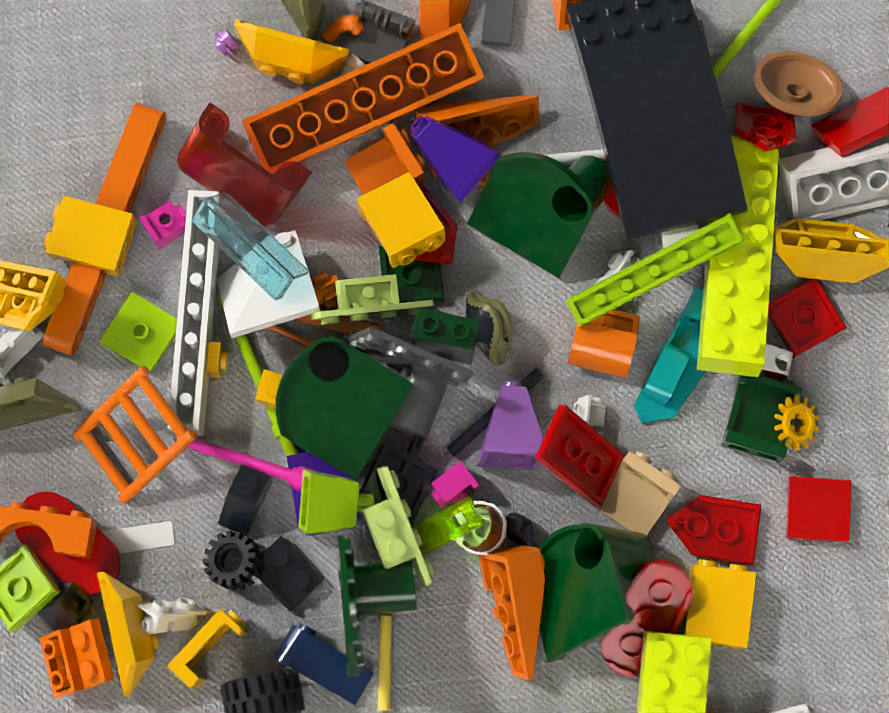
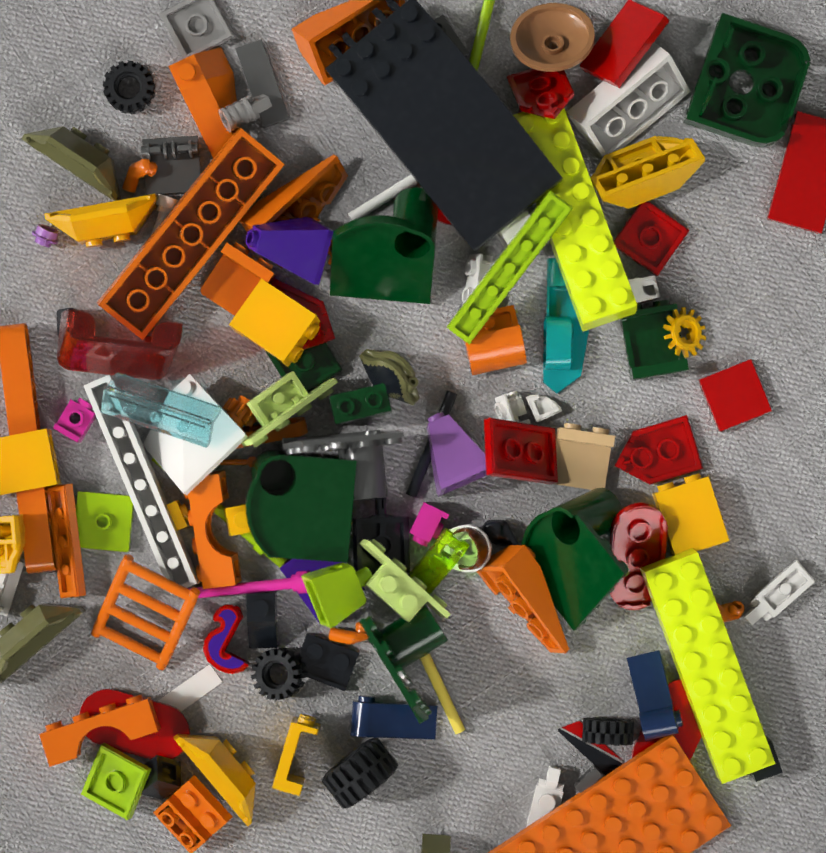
camera: 30 degrees left, 10 degrees up
white hinge [138,598,207,634] -> none
none -> orange tile [47,483,86,598]
none -> orange arch [184,470,242,589]
none -> animal [203,604,250,674]
none -> light grey hinge [219,94,272,132]
none -> orange arm [329,622,369,645]
none -> white tile [525,395,562,423]

